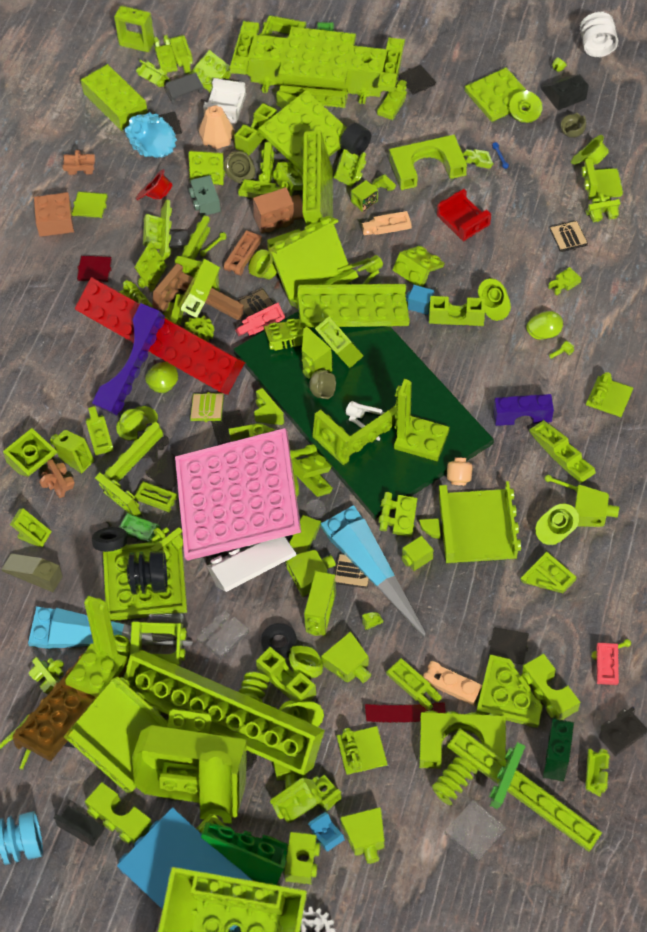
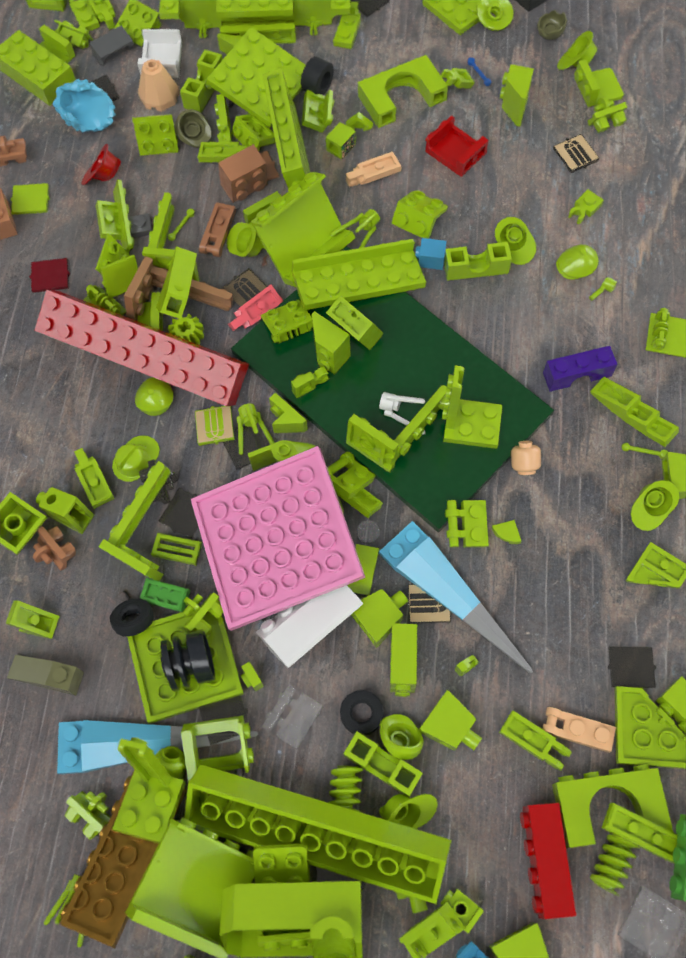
camera: 10 degrees left, 10 degrees up
dark purple arch [92,303,165,416] -> none
sand green brick [189,176,221,217] -> none
olive hair [309,370,336,399] -> none
lime hinge [337,726,388,775] -> none
dark red sticker [365,702,446,723] -> none
lime brick [402,536,434,571] -> none
lime panel [439,481,521,563] -> none
none -> lime panel [39,25,76,63]
none -> lime piece [100,255,138,298]
none -> lime plant [236,403,275,455]
none -> lime plate [240,661,264,691]
none -> lime plate [291,366,329,398]
none -> lime slope [500,64,534,127]
none -> red brick [520,803,576,919]

